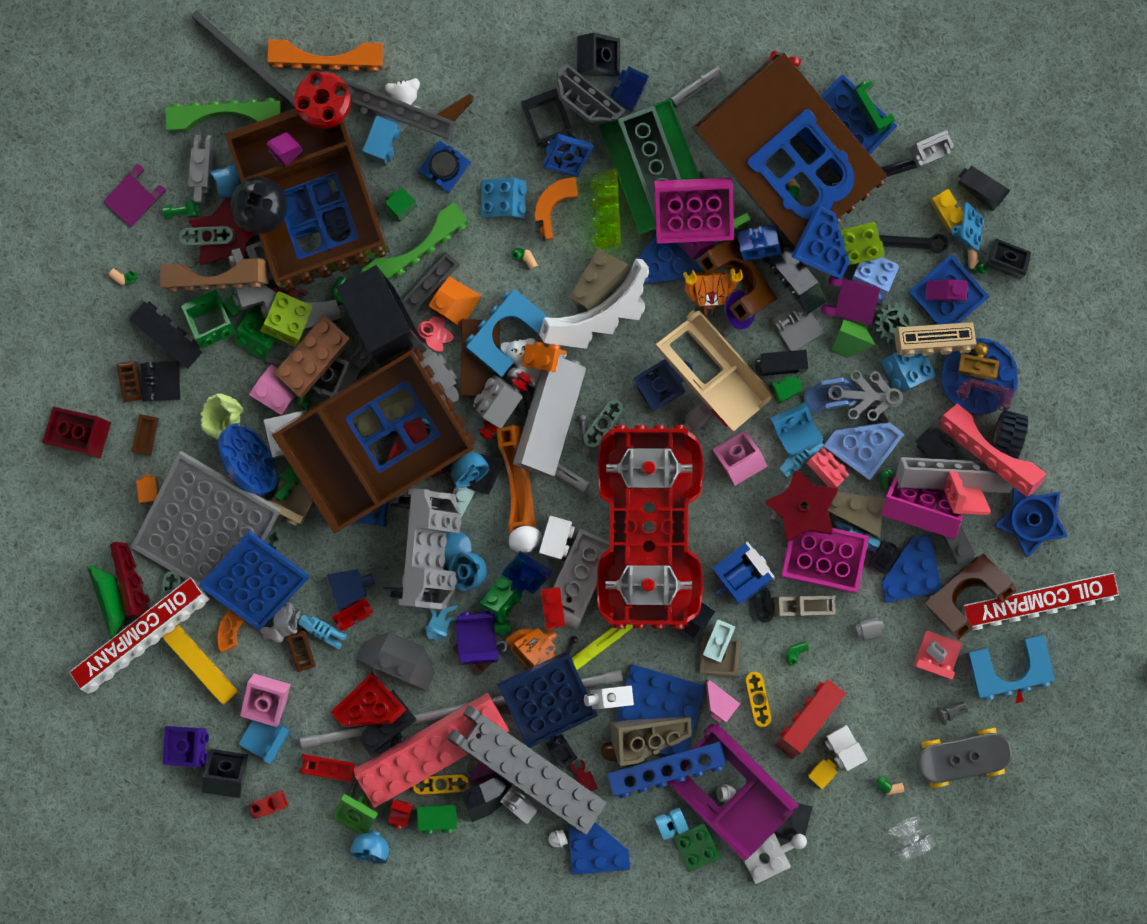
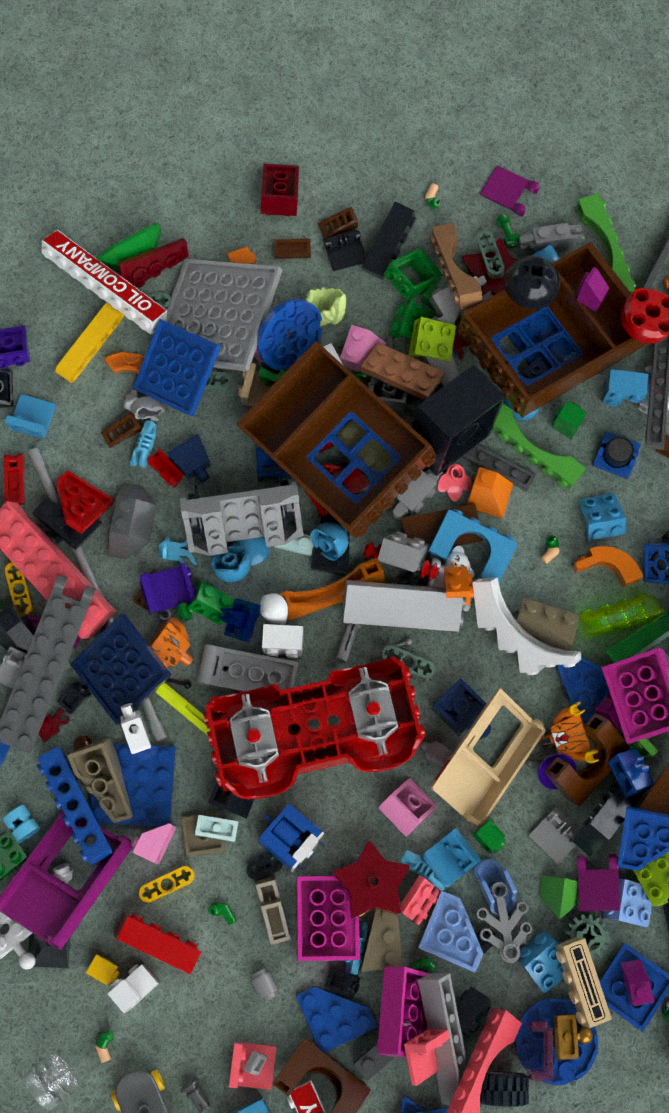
camera: 80 degrees right, 10 degrees down
bright pink slope [240,673,291,727] -> none
red brick [541,587,565,630] -> none
black window [755,349,808,376] -> none

